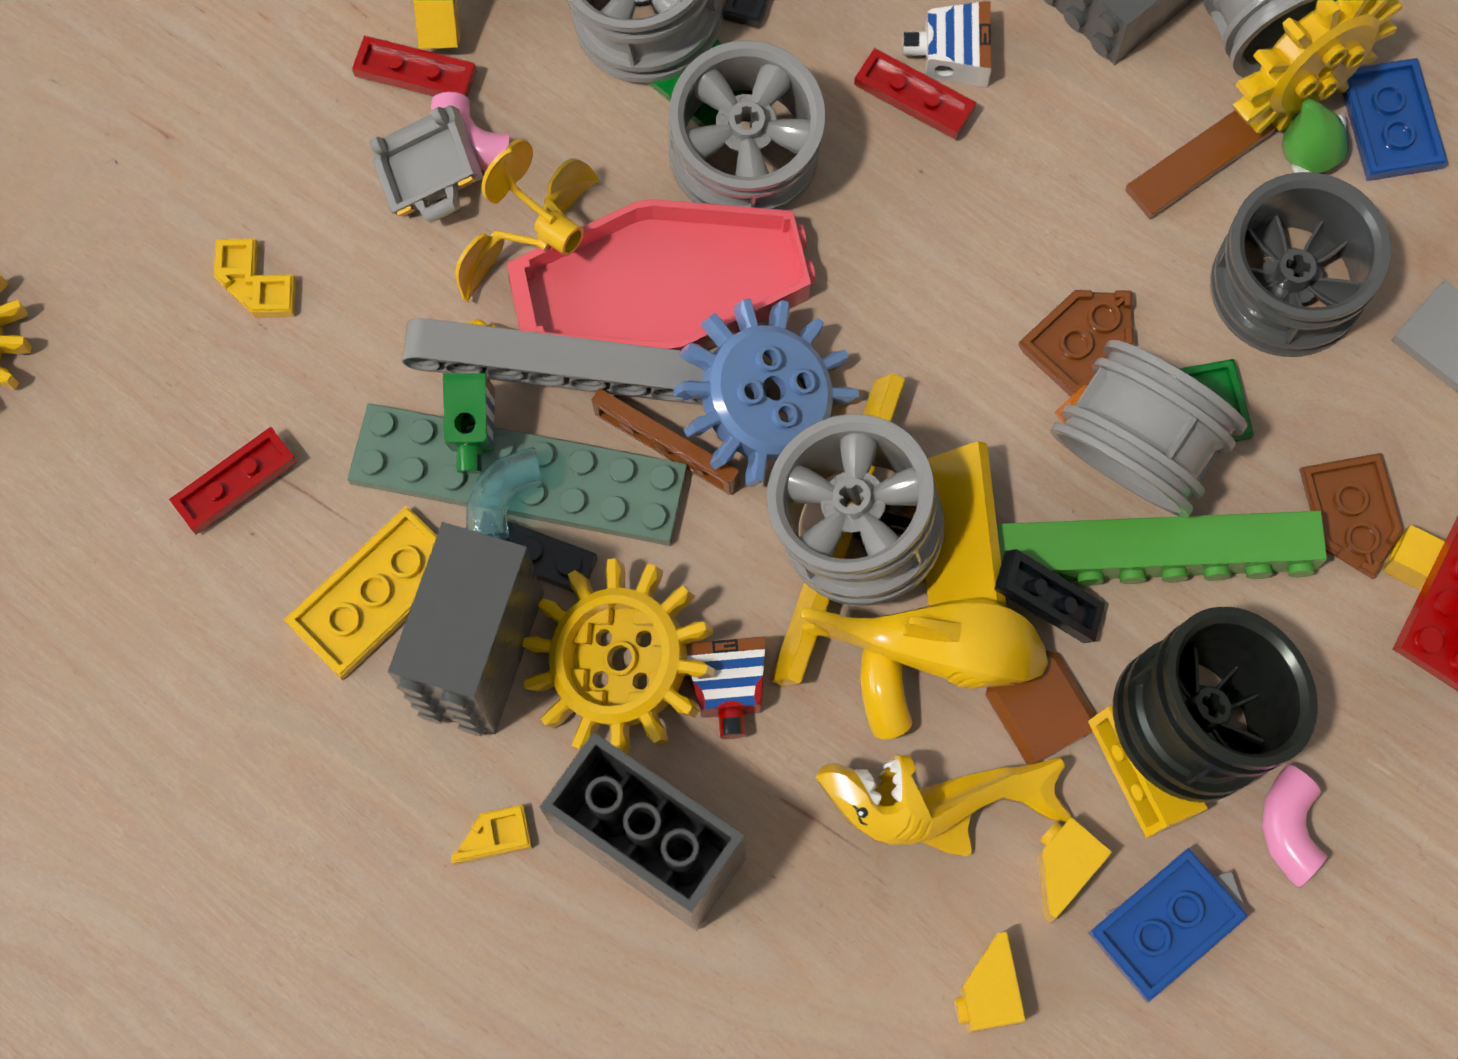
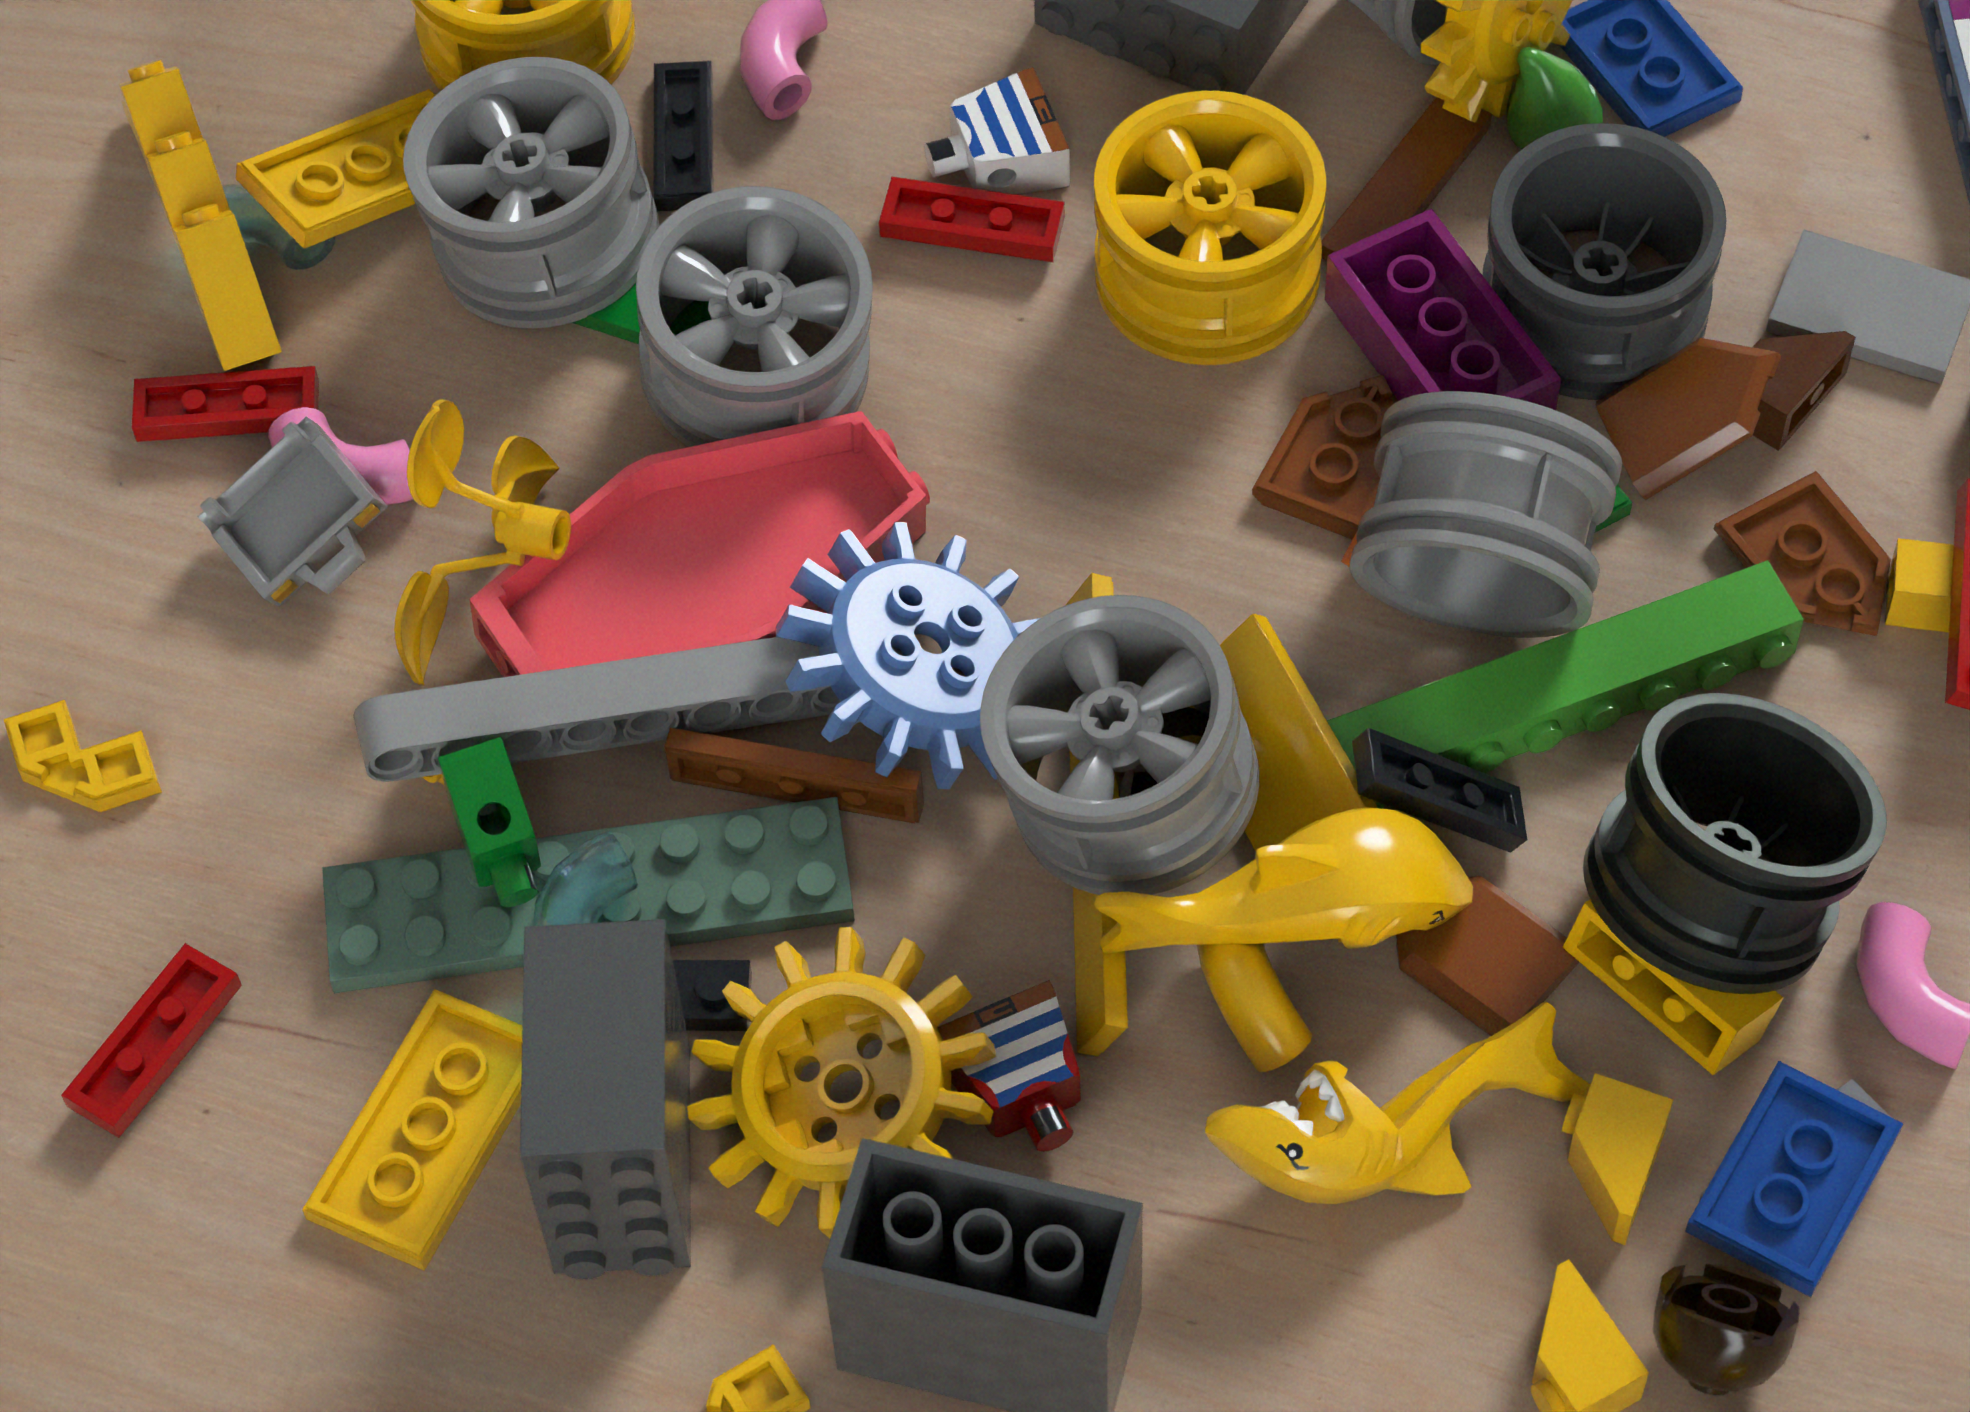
camera: 20 degrees left, 15 degrees down
none -> yellow wheel [1094,91,1326,365]
none -> magenta brick [1325,208,1561,410]
none -> dark orange tile [1595,338,1781,500]
none -> dark brown cylinder [1653,1264,1800,1395]
none -> reddish brown slope [1753,331,1856,451]

